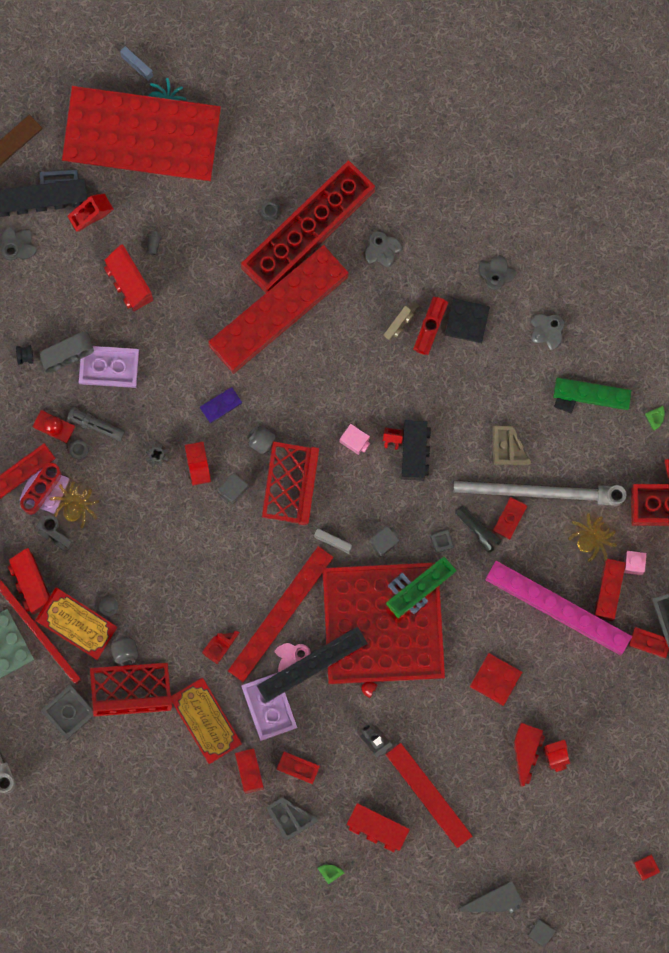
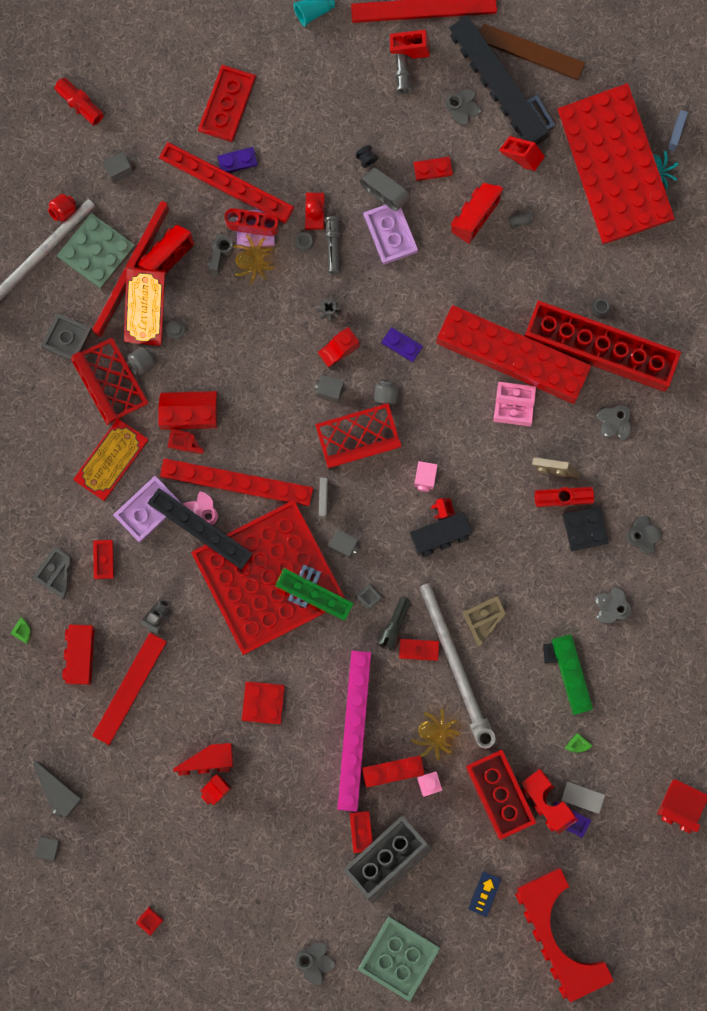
camera: 70 degrees right, 0 degrees up
red brick [235,748,264,794] -> none
red hinge [361,682,378,698] -> none
none -> red slope [158,391,217,430]
none -> red plate [413,156,453,181]
none -> bright pink slope [493,382,536,427]

